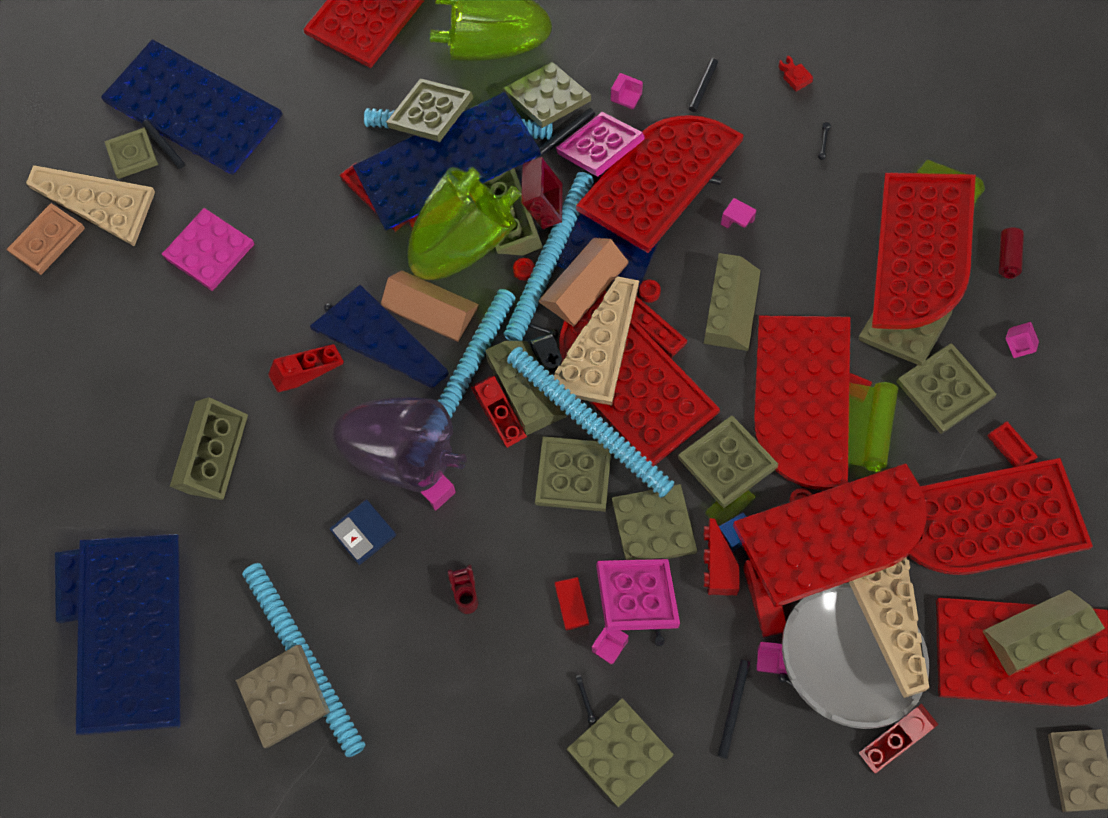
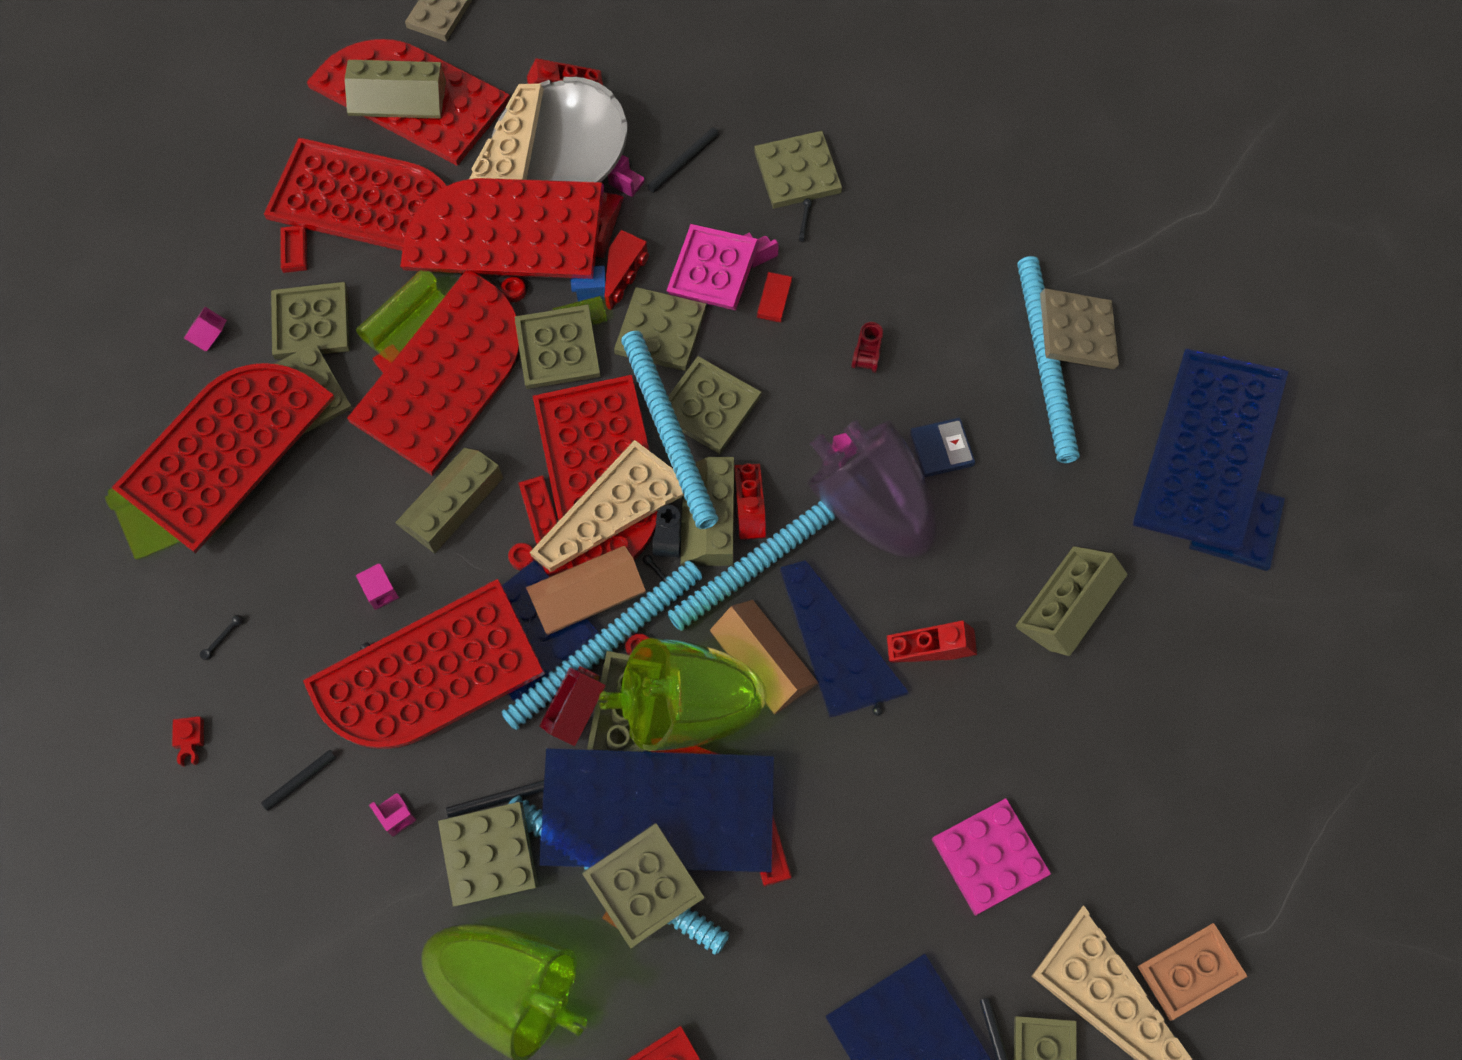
camera: 155 degrees left, 0 degrees up
dark pink plate [556,112,645,177] -> none
dark red brick [998,227,1024,279] -> none

